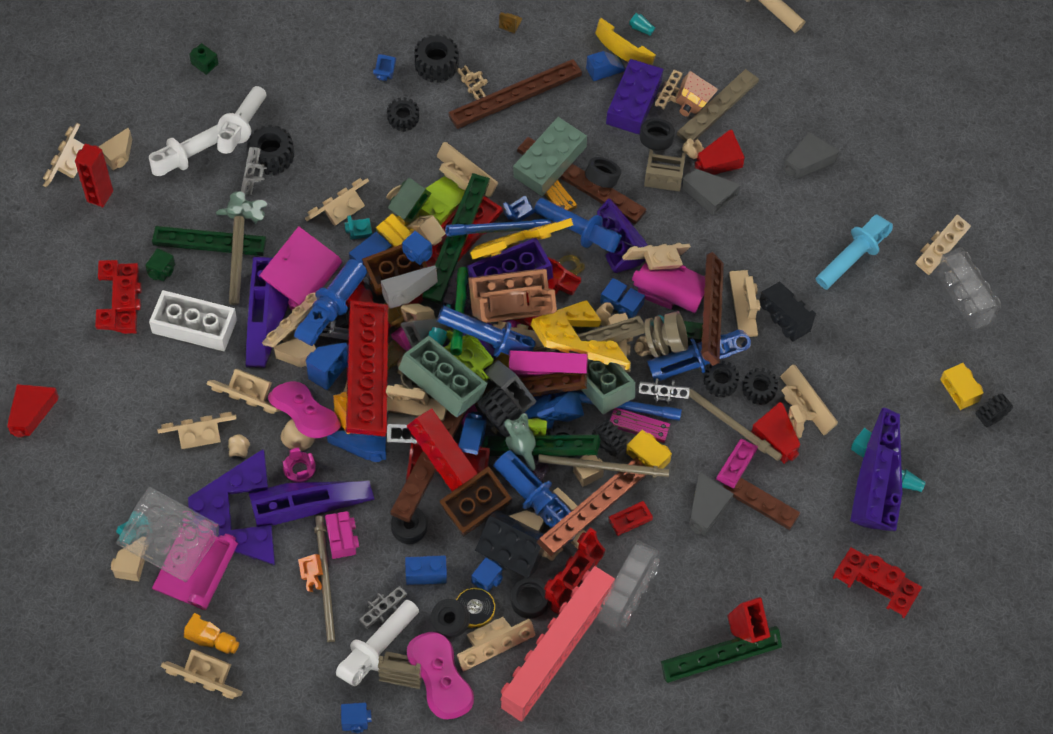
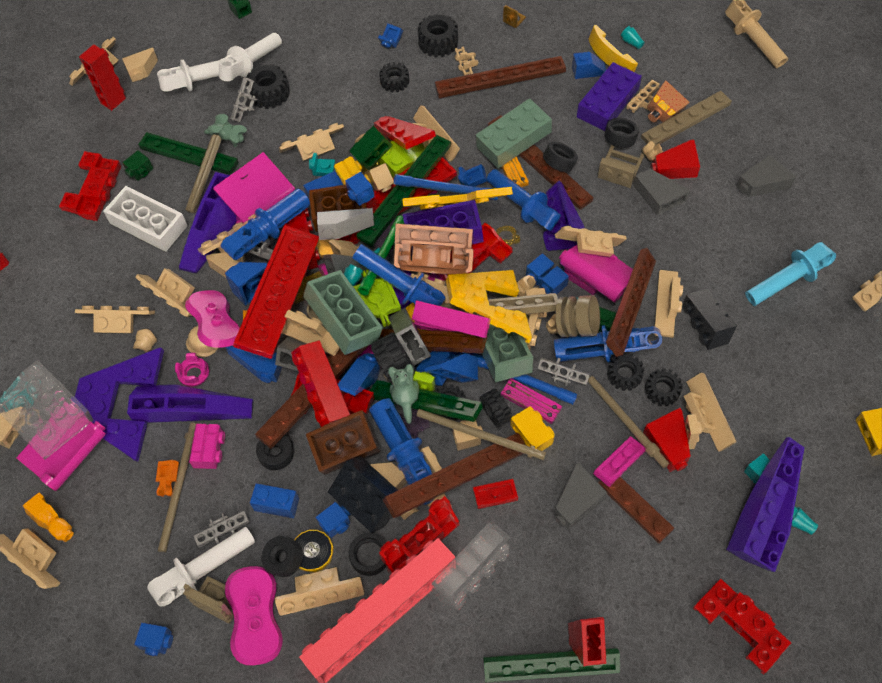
camera: 20 degrees right, 0 degrees up
none -> red wing [374,116,436,150]

